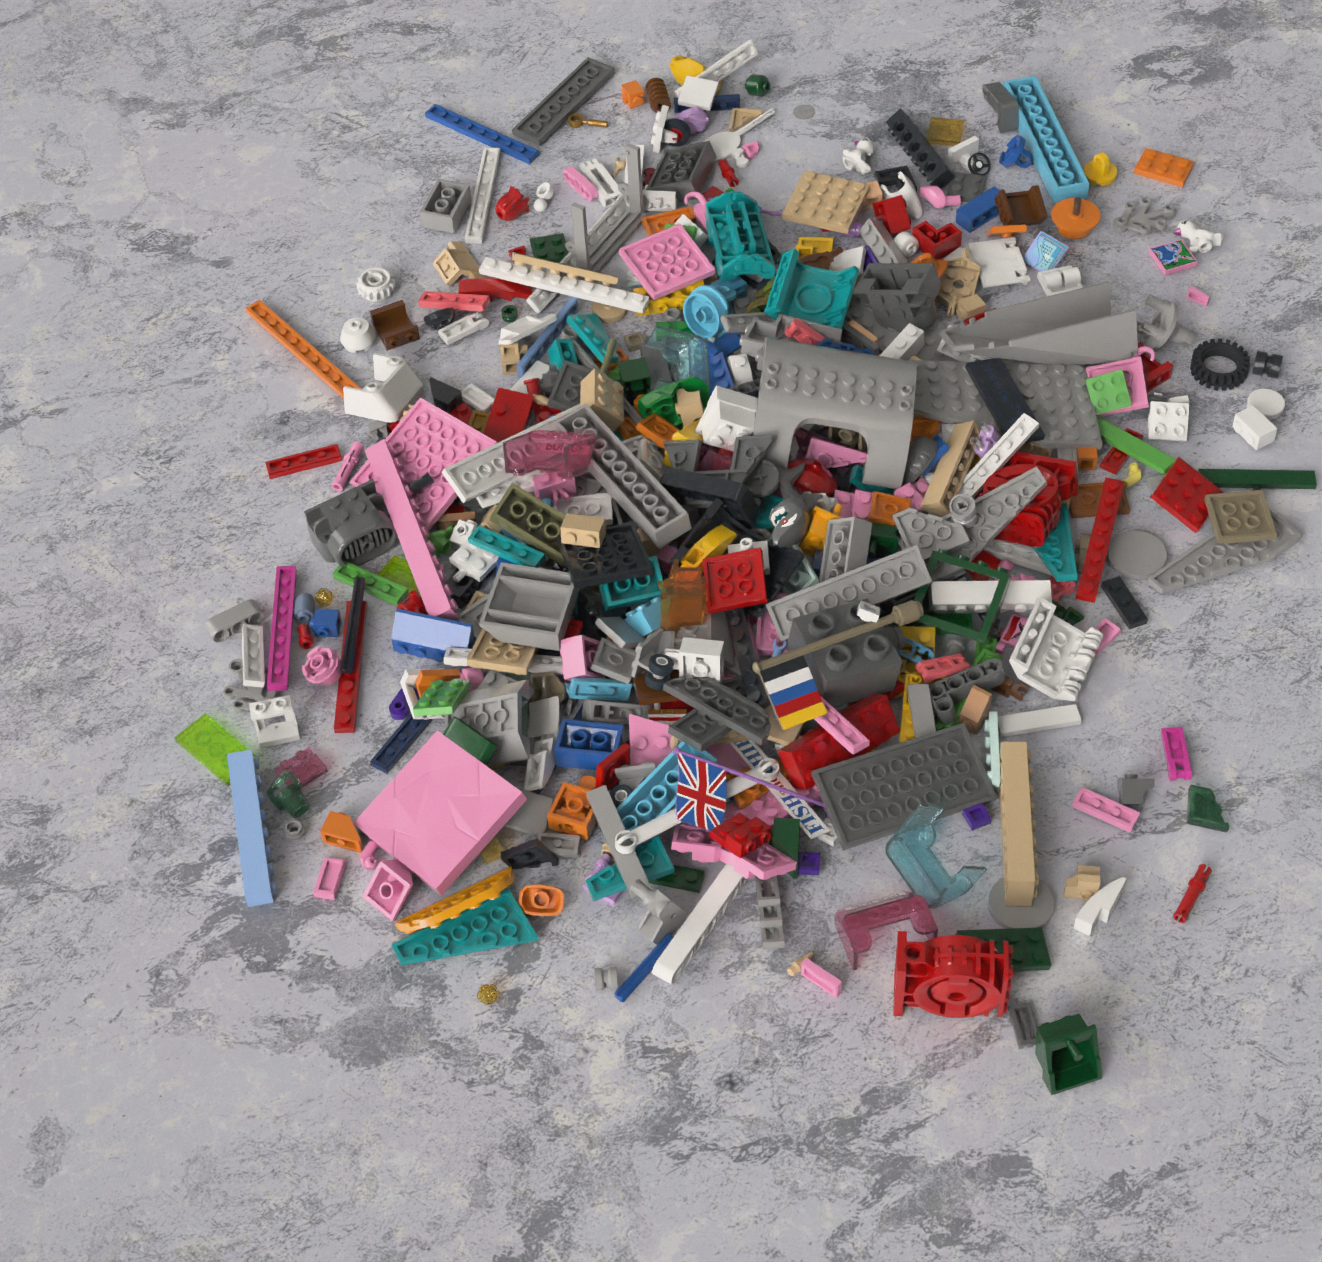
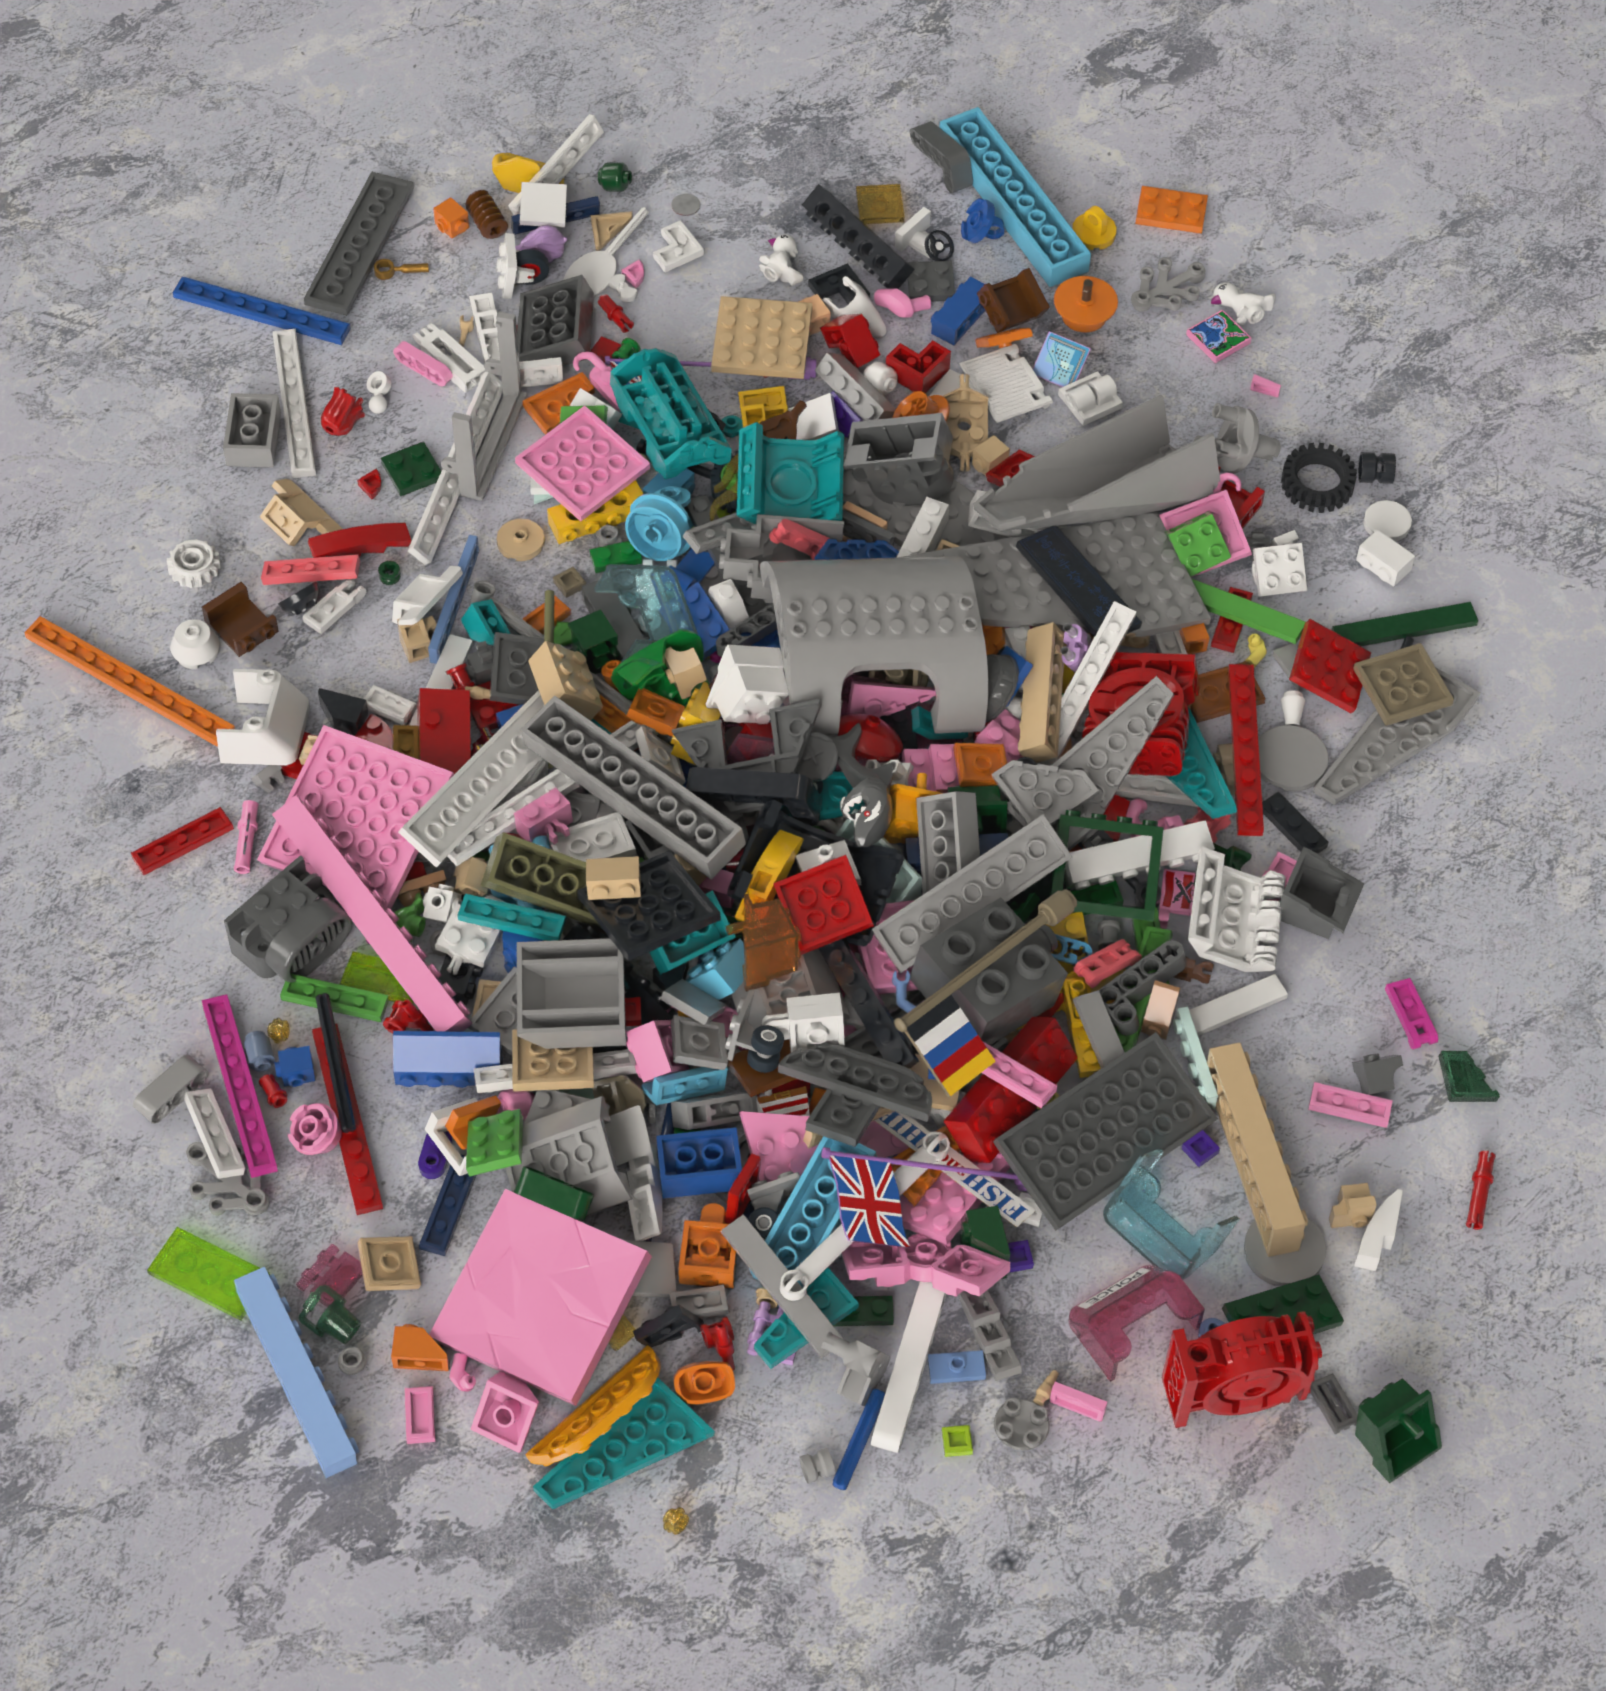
camera: 20 degrees left, 5 degrees up
white panel [249,695,300,748] -> none
black pin [409,472,434,494] -> none
white plate [479,257,650,313] -> none
clear pink windscreen [503,430,596,480] -> none
tan plate [511,252,618,287] -> none
teal wing [566,314,619,364] -> none
red plate [709,813,772,859] -> none
white plate [857,600,880,623] -> none
light grey wheel [949,494,978,529] -> none
none -> tan tile [357,1236,421,1291]
none -> white plate [653,220,704,273]
none -> red piece [700,1316,735,1371]
none -> medium blue plate [927,1350,986,1384]
none -> lime tile [941,1425,973,1457]
none -> light grey dish [994,1398,1050,1450]
none -> dark grey piece [1279,847,1364,939]
none -> white cone [1281,691,1305,727]

